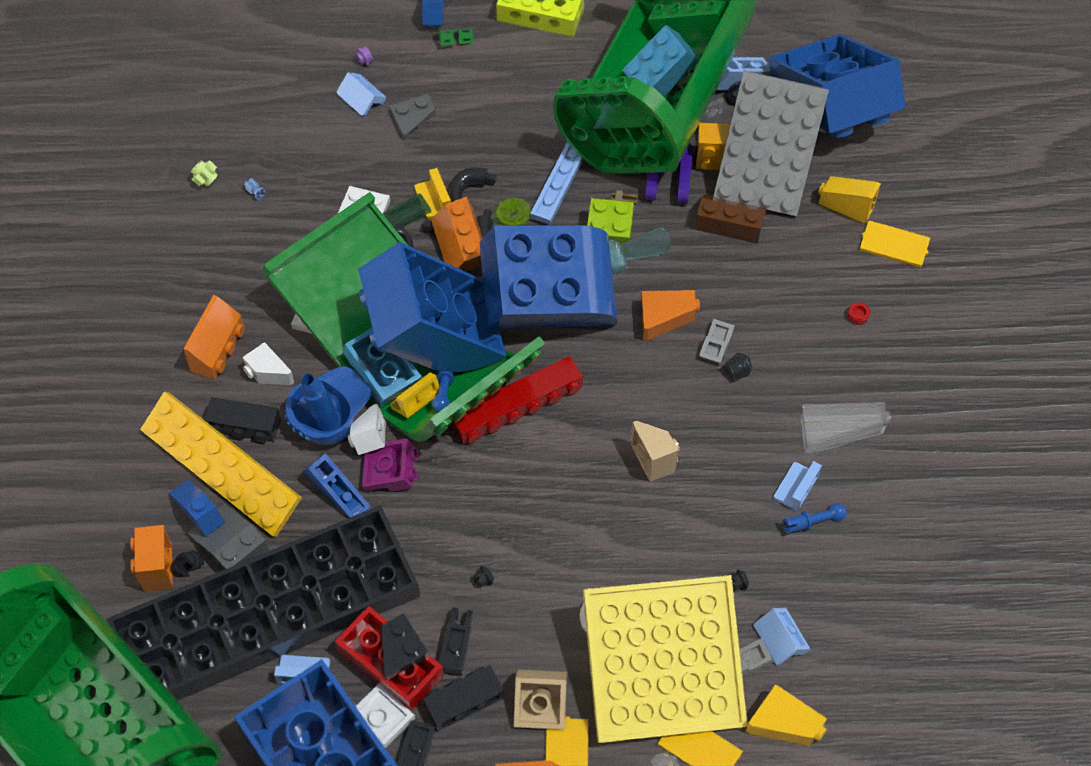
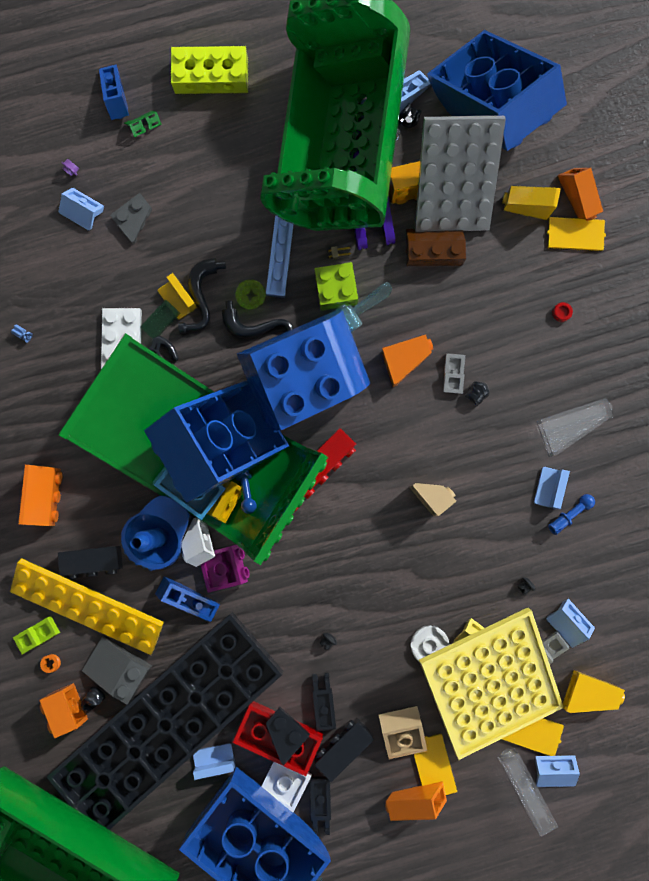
camera: 15 degrees left, 25 degrees up
blue slope [169,480,225,537] -> none
white slope [243,342,294,385] -> none
orange slope [431,197,483,272] -> none
dark azure brick [623,25,700,97] -> none
none -> lime slope [13,616,60,654]
none -> orange bush [40,654,61,673]
none -> orange slope [558,168,603,221]

